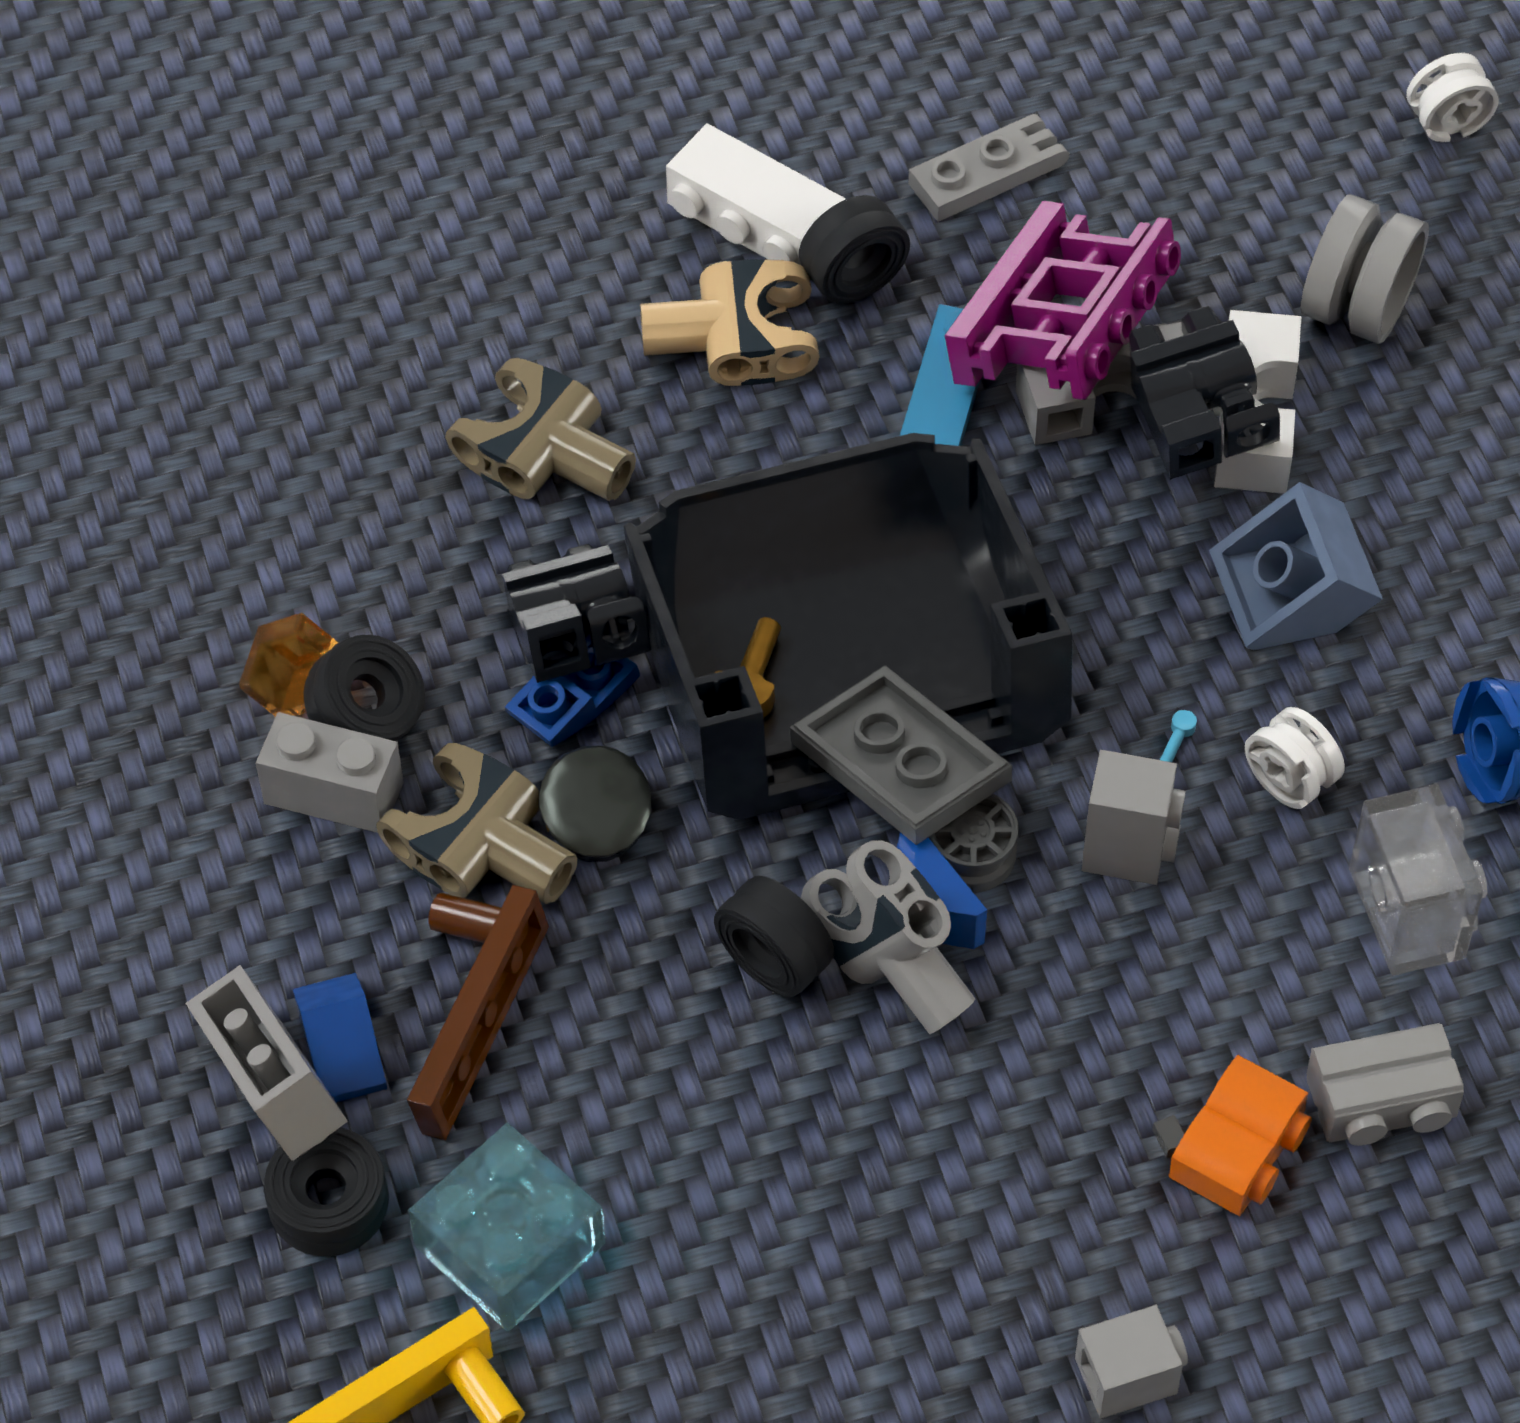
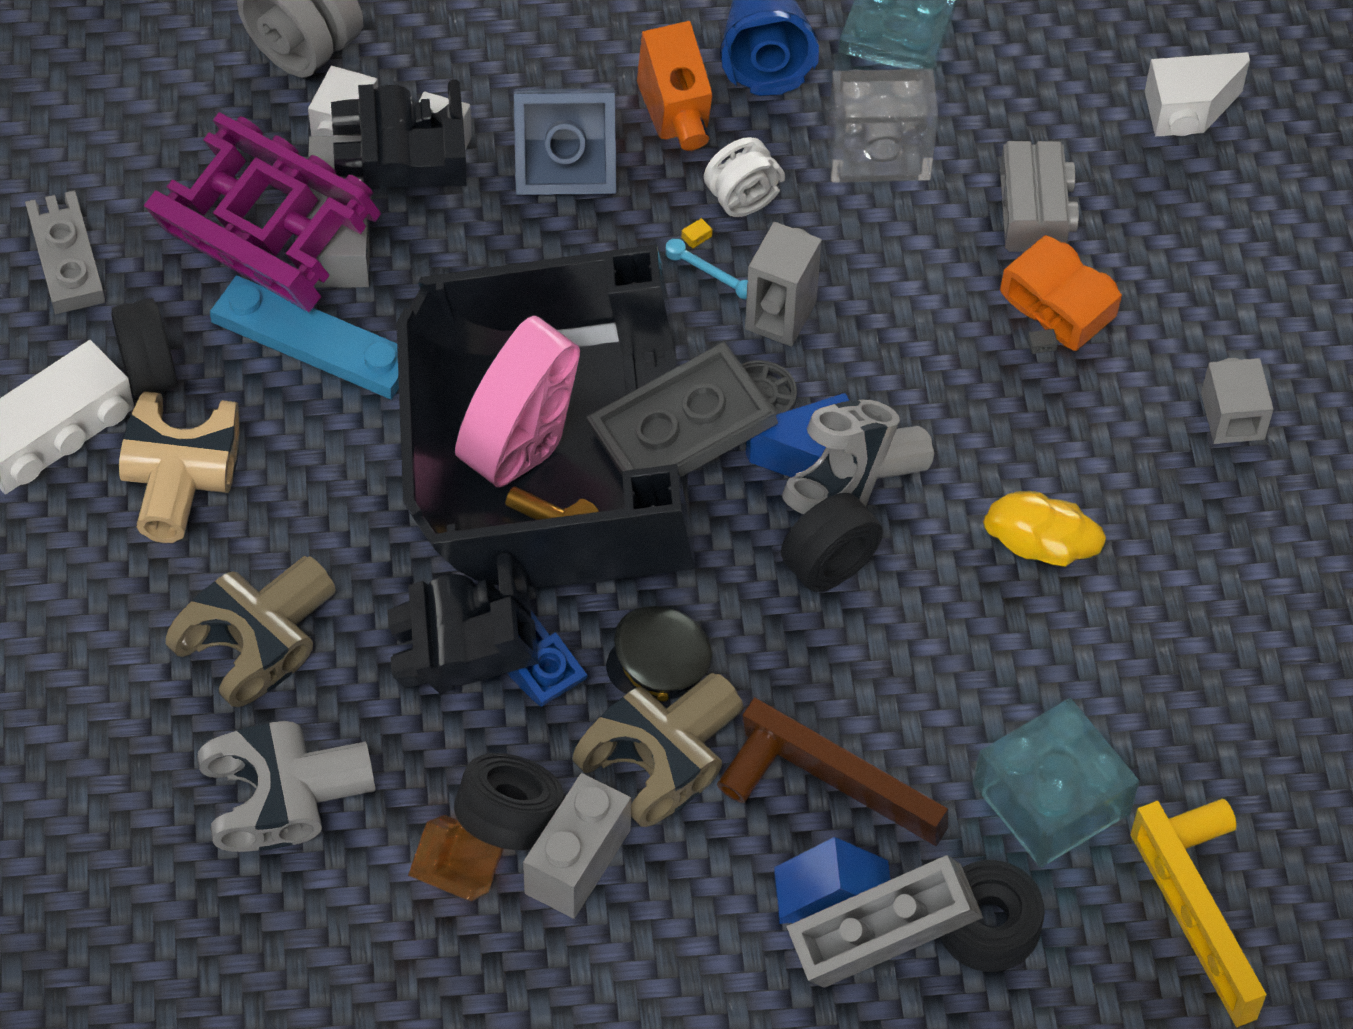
camera: 80 degrees left, 0 degrees up
none -> light grey connector [197,721,375,852]
none -> bright pink beam [455,316,580,487]
none -> orange torso [637,21,712,151]
none -> yellow piece [681,218,713,249]
none -> yellow arm [983,491,1106,567]

